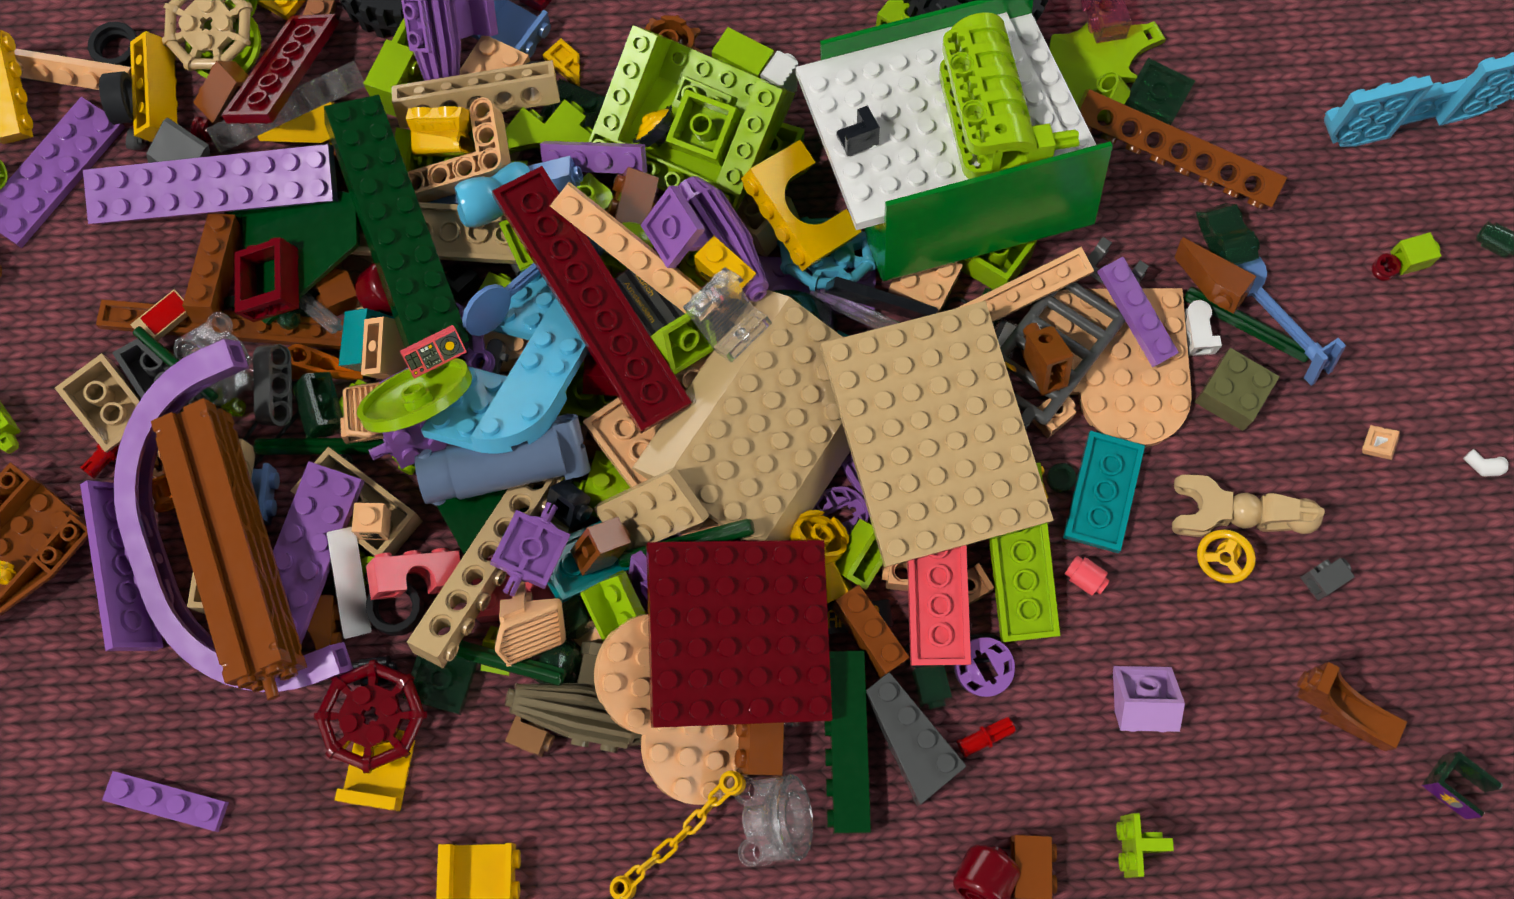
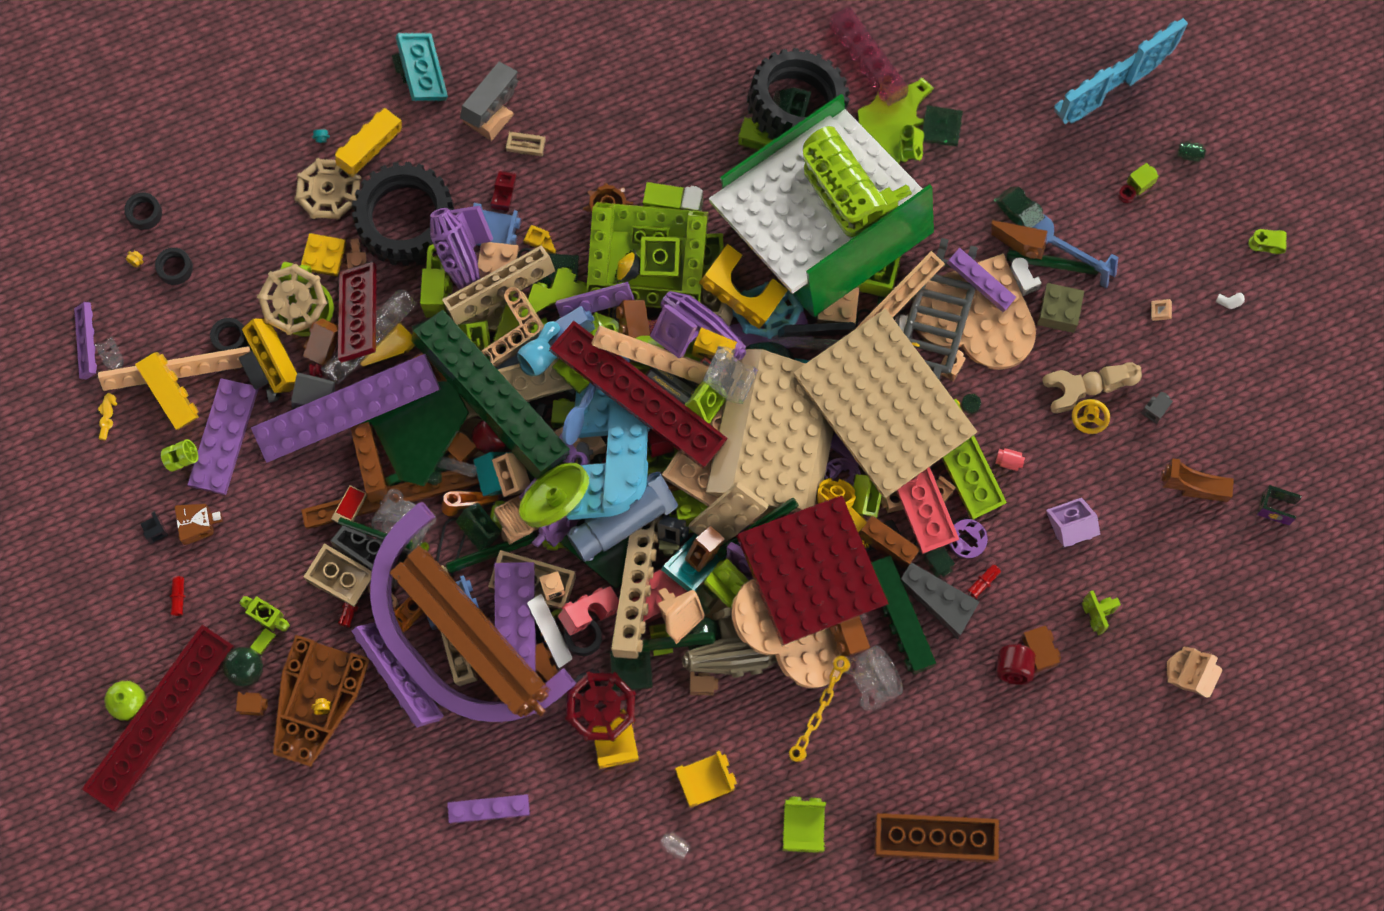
camera: 20 degrees left, 0 degrees up
dark red window [235,237,299,322] -> none
dark grey beam [253,344,292,426] -> none
tile [400,325,467,379] -> none
yellow piece [406,106,476,157] -> none
medium lavender plate [490,502,571,596] -> none
black panel [836,105,880,156] -> none
dark orange torso [1023,323,1074,395] -> none
teal plate [1063,431,1145,553] -> none
dark orange brick [1078,89,1287,209] -> none

